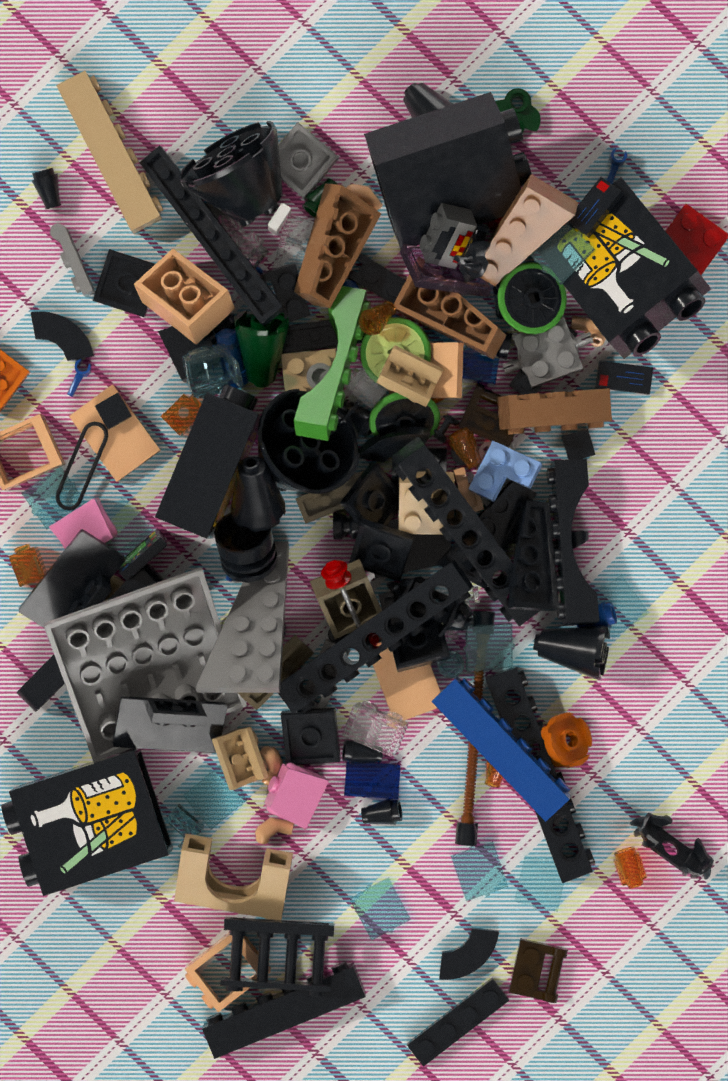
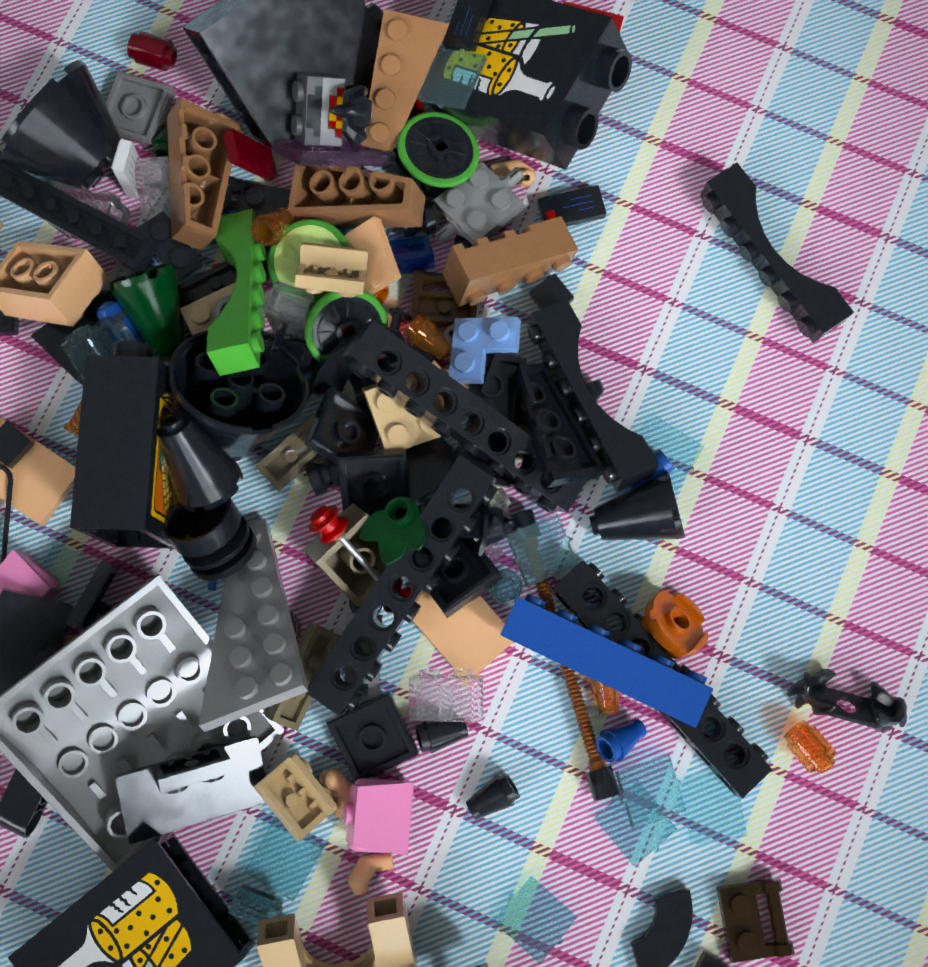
camera: 25 degrees left, 10 degrees down
clear blue panel [344,762,400,799] -> none
none -> dark red brick [127,32,177,71]
none -> dark red tile [223,129,278,181]
none -> dark green plate [360,497,426,565]
none -> blue cone [595,718,647,763]
none -> clear light blue piece [615,754,686,829]

